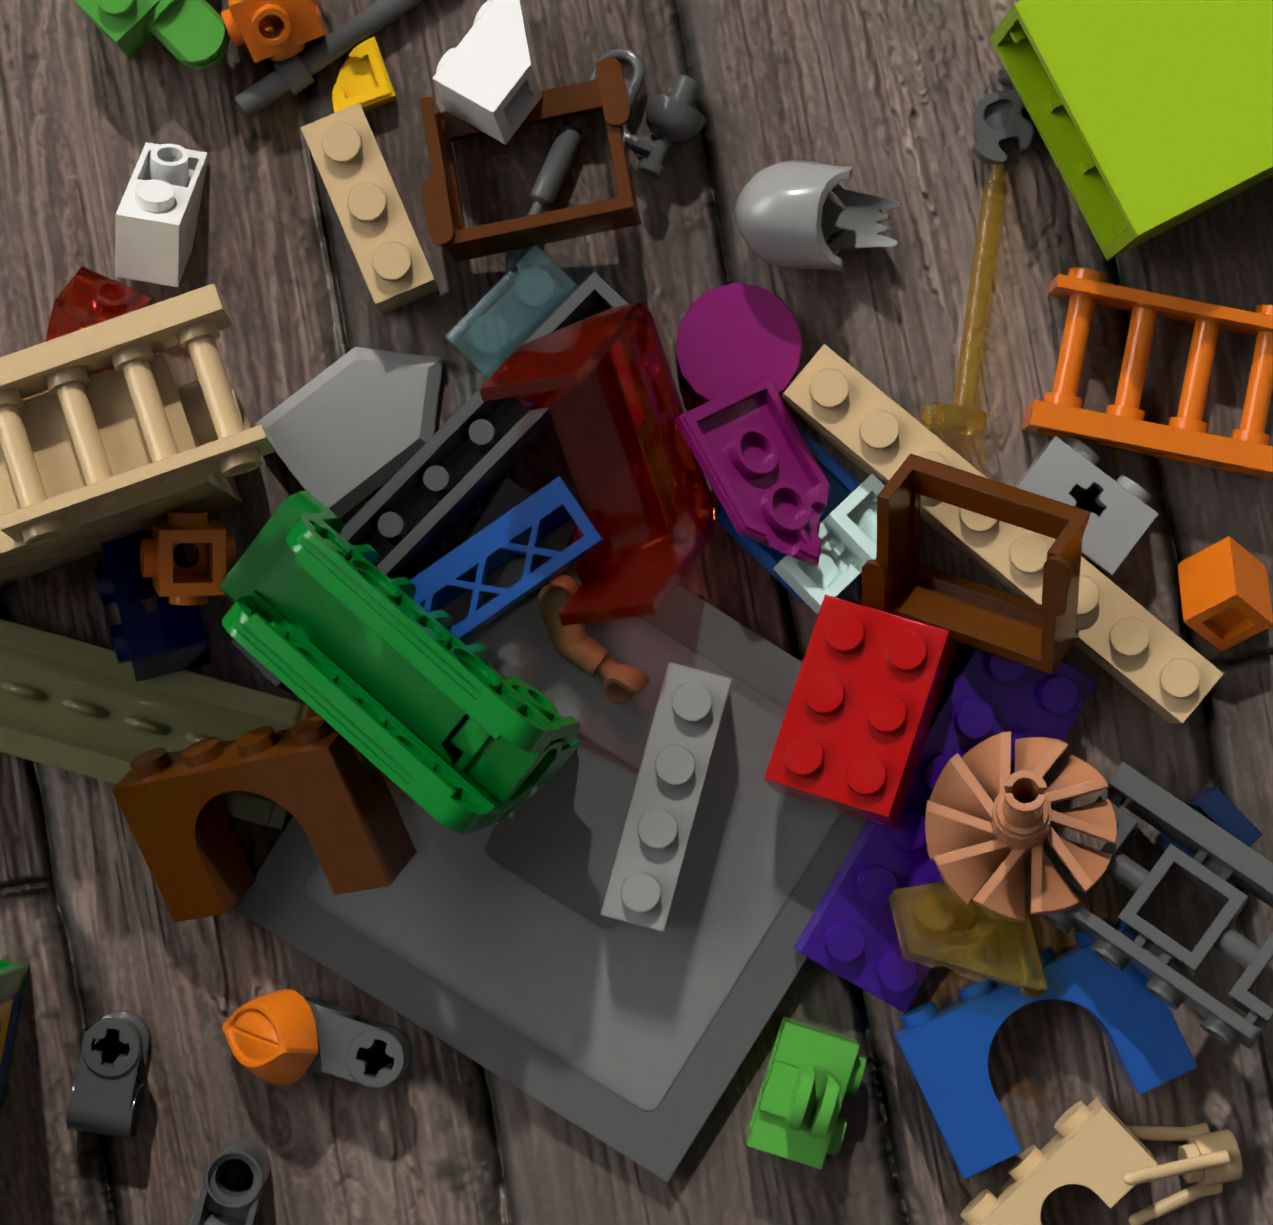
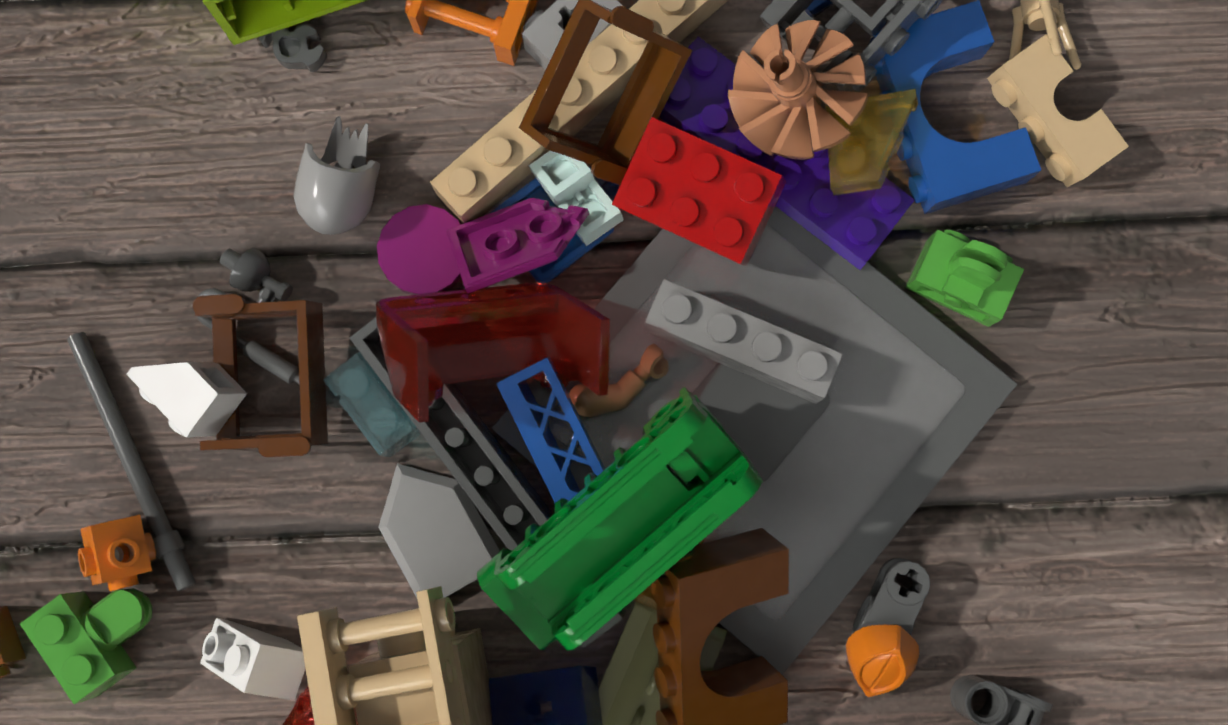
camera: 80 degrees left, 5 degrees down
orange brick [140,509,237,606] -> none
tan arch [300,102,439,315] -> none
yellow tile [332,36,397,113] -> none
clear yellow piece [920,163,1006,435] -> none

